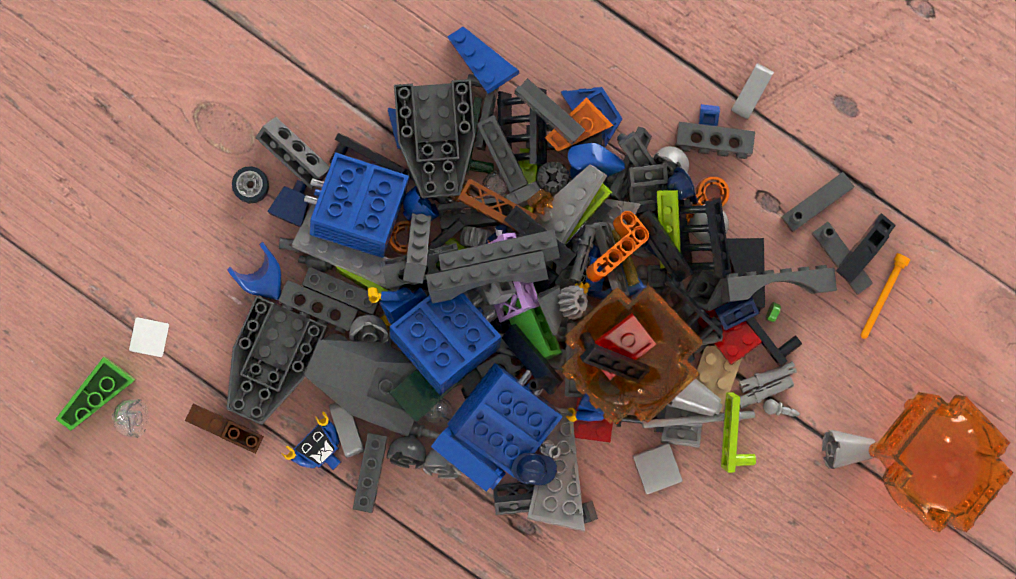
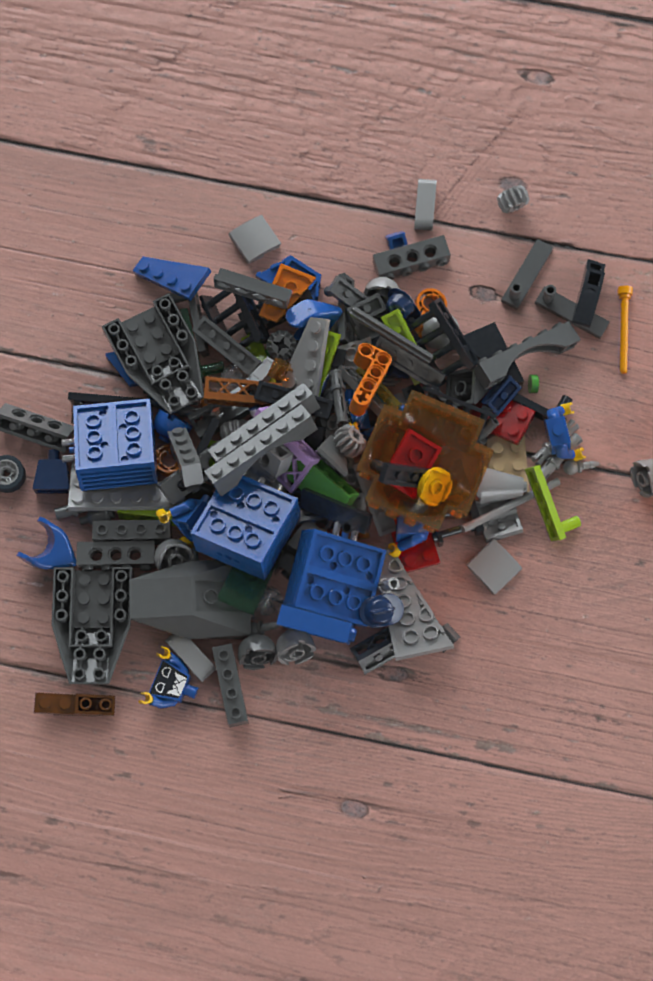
camera: 25 degrees left, 10 degrees down
none -> light grey slope [228,215,281,264]
none -> dark grey axle [350,307,433,364]
none -> yellow tile [417,467,452,506]
none -> light grey gear [497,185,530,213]
none -> blue torso [543,402,586,462]

